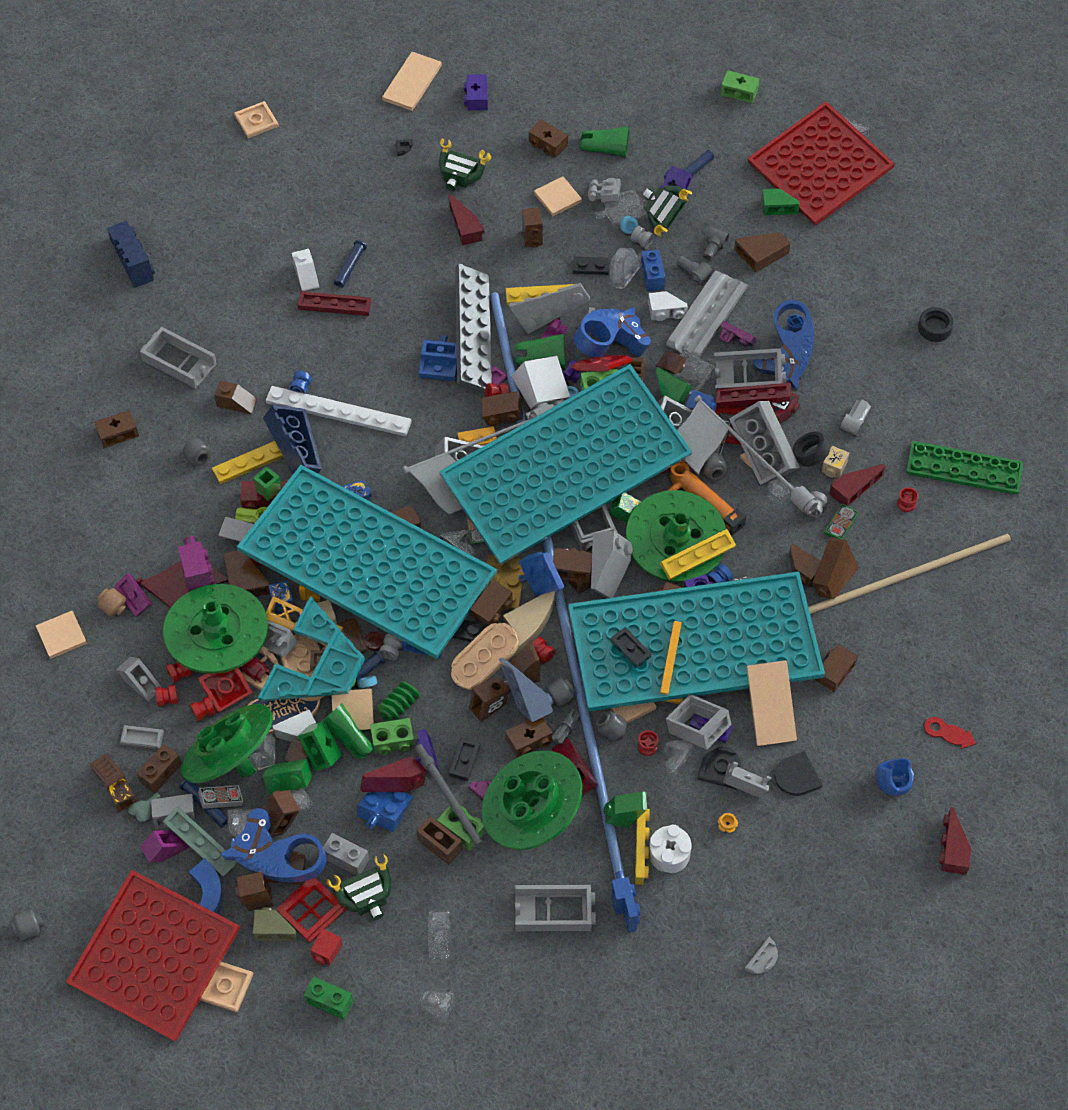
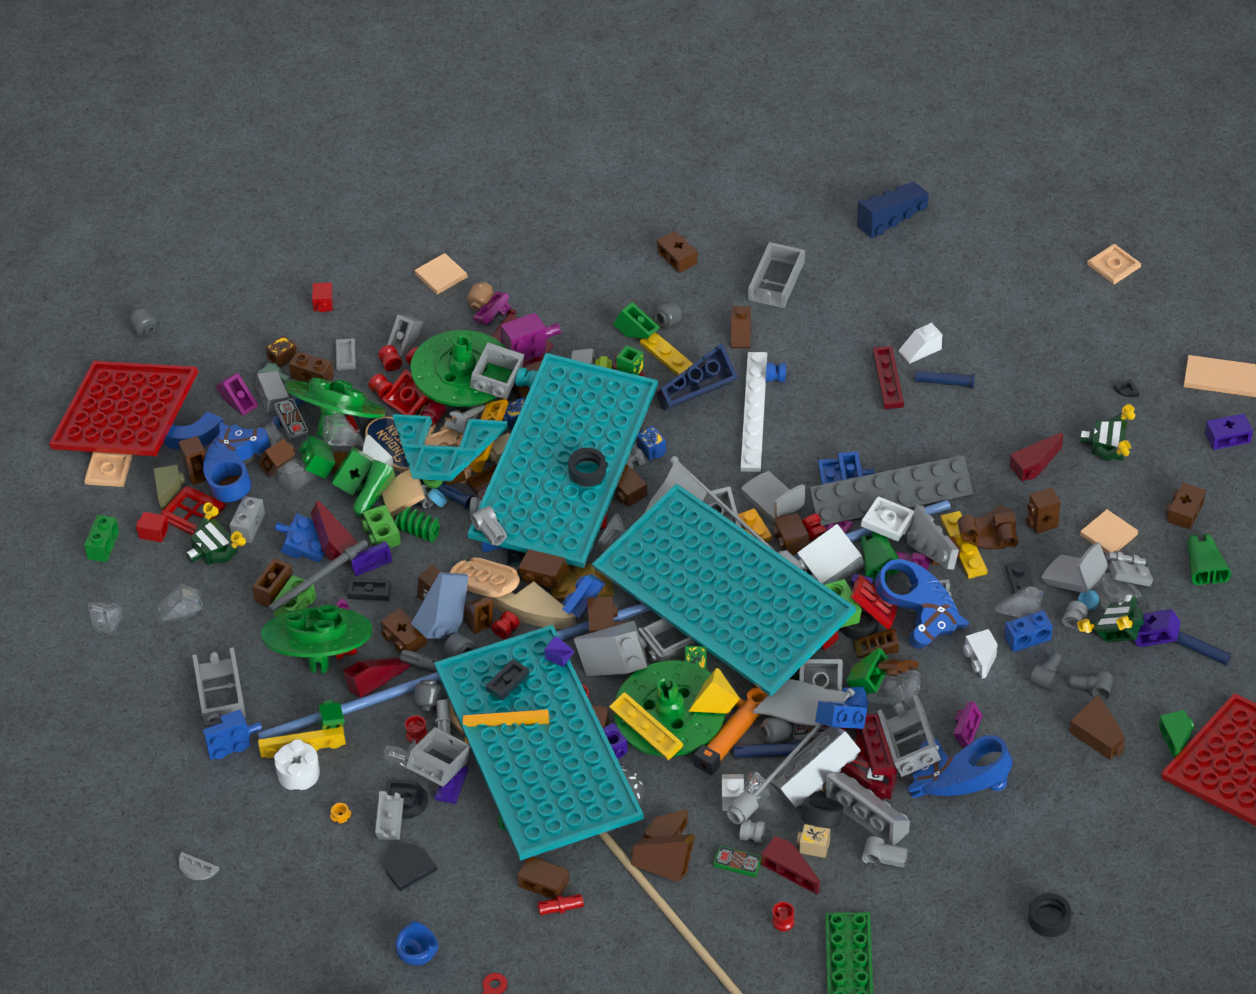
camera: 80 degrees right, 10 degrees down
reddish brown slope [90,754,125,787] -> none
sand green plate [163,806,238,878] -> none
light grey plate [666,270,748,361] -> none
blue wheel [707,564,733,583] -> none
light nougat tile [746,660,797,746] -> none
none -> red brick [312,283,333,312]
none -> light grey axle [435,700,452,735]
none -> light grey window [470,343,524,400]
none -> light grey piece [470,506,507,546]
none -> teal wheel [515,367,538,389]
none -> red pin [537,893,584,916]
none -> dark purple slope [544,636,574,667]
none -> black tyre [568,448,606,487]
none -> green slope [613,302,660,338]
none -> yellow slope [689,668,740,714]
none -> white slope [722,774,744,811]
none -> dark blue pin [734,740,799,759]
none -> light grey piece [741,471,805,523]
none -> blue brick [815,701,867,729]
none -> light grey slope [826,773,910,846]
none -> white plate [861,496,914,541]
none -> reddish brown panel [957,505,1019,549]
none -> light grey piece [1041,542,1108,593]

